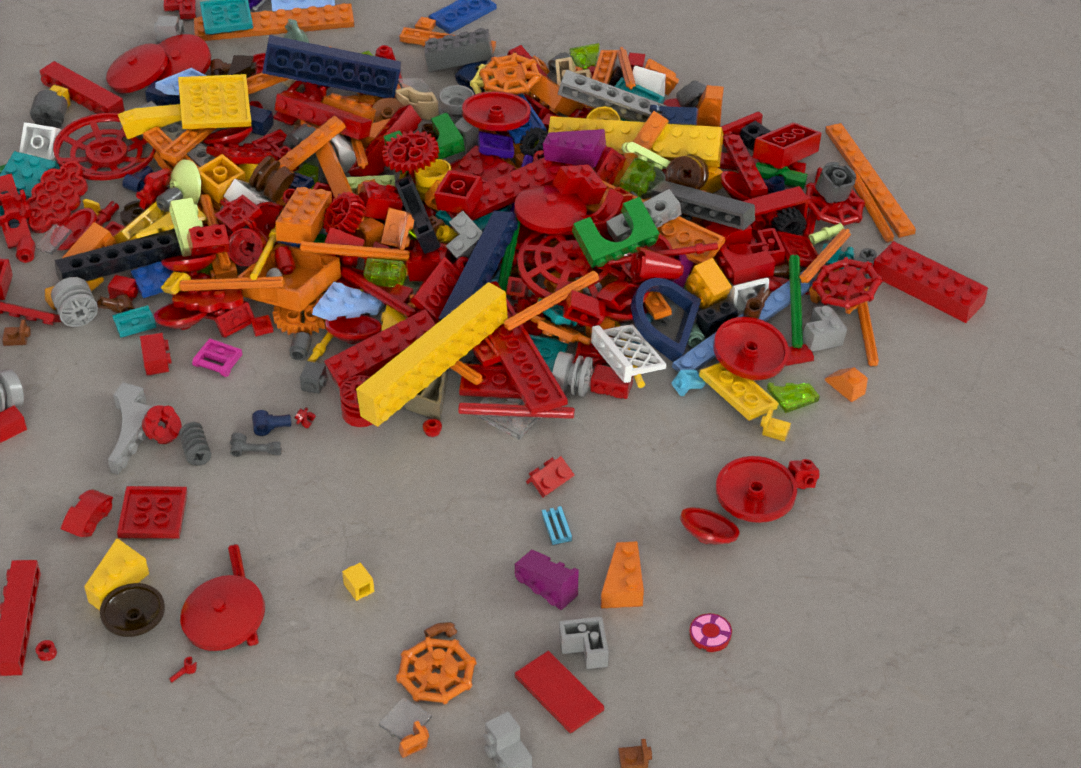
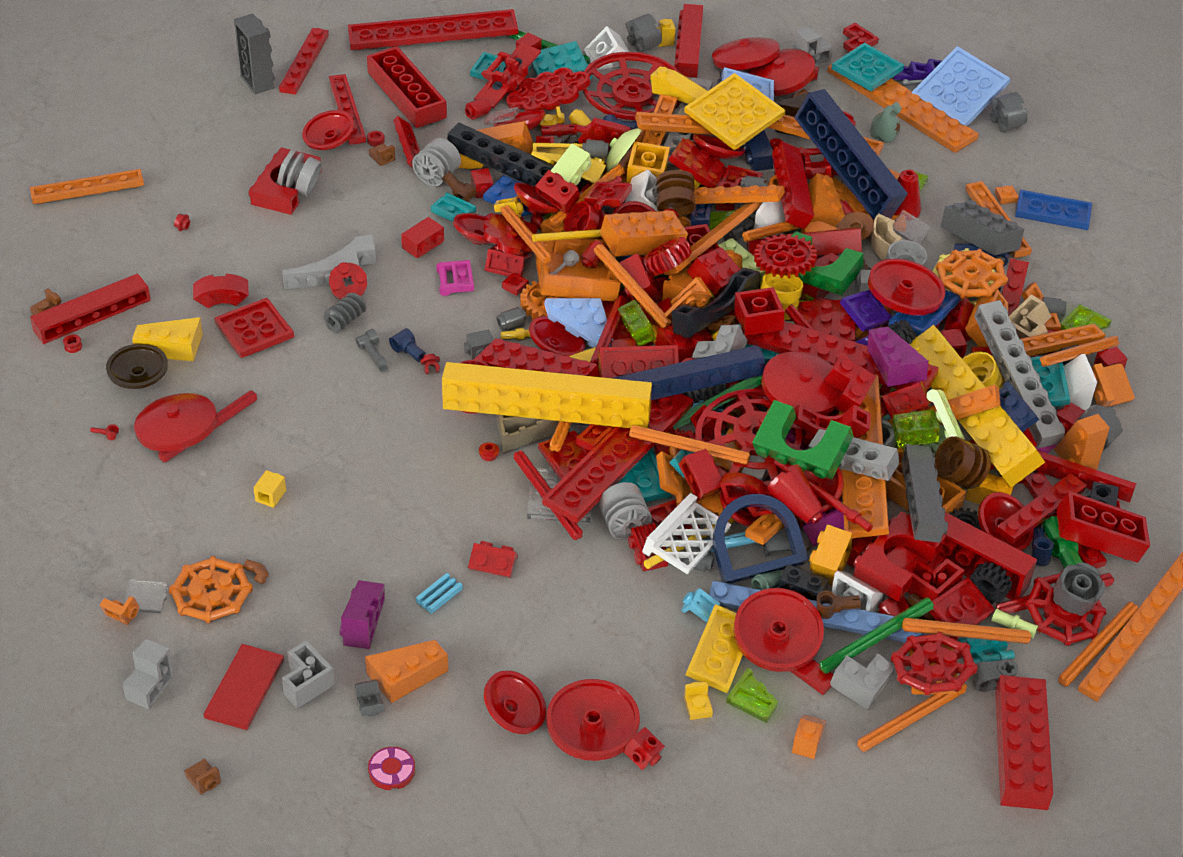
camera: 55 degrees right, 0 degrees up
none -> dark grey bracket [355,679,385,716]
none -> yellow cone [569,109,592,126]

